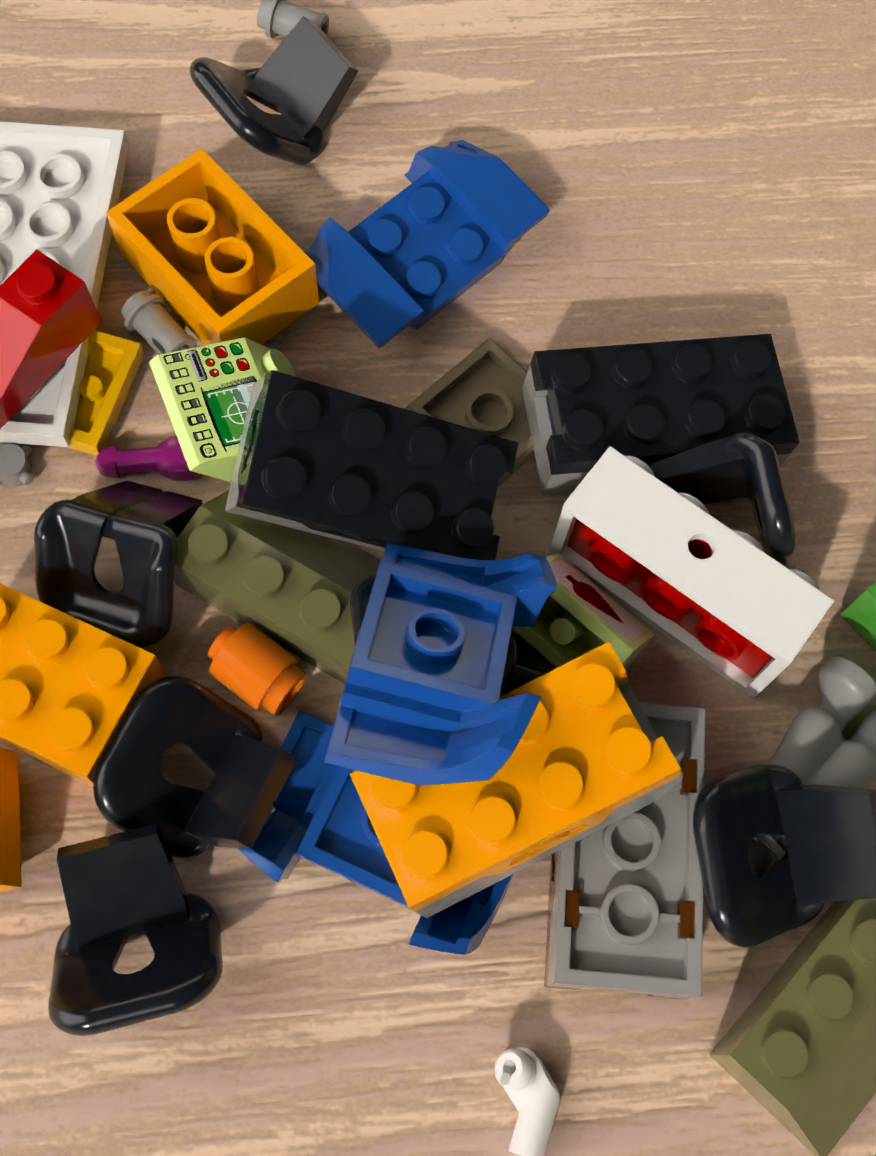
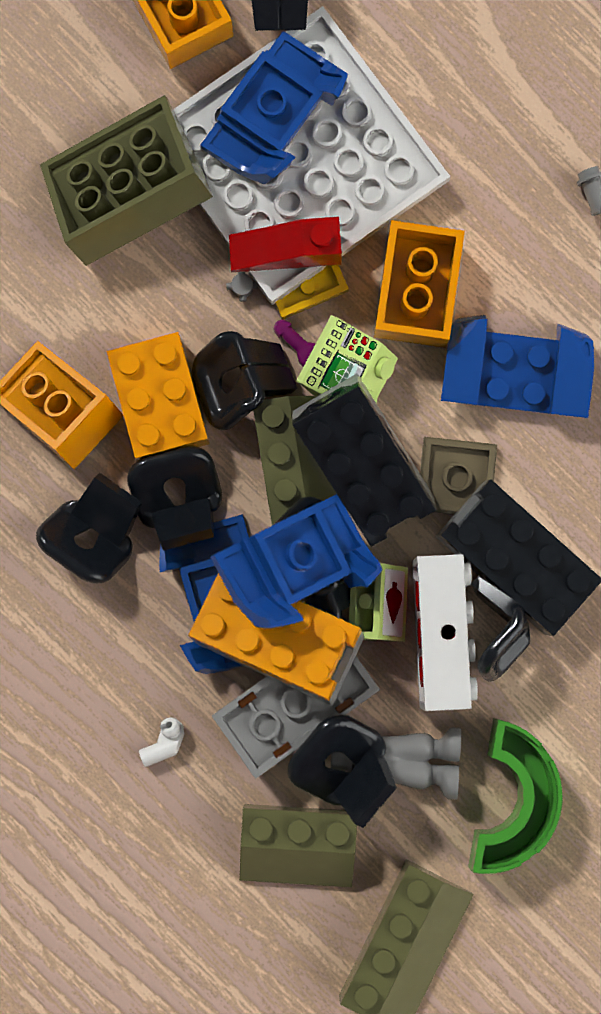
camera: 55 degrees right, 15 degrees up
light grey pin [121,290,196,355] -> none
black piece [190,16,358,165] -> none
orange brick [207,622,308,716] -> none

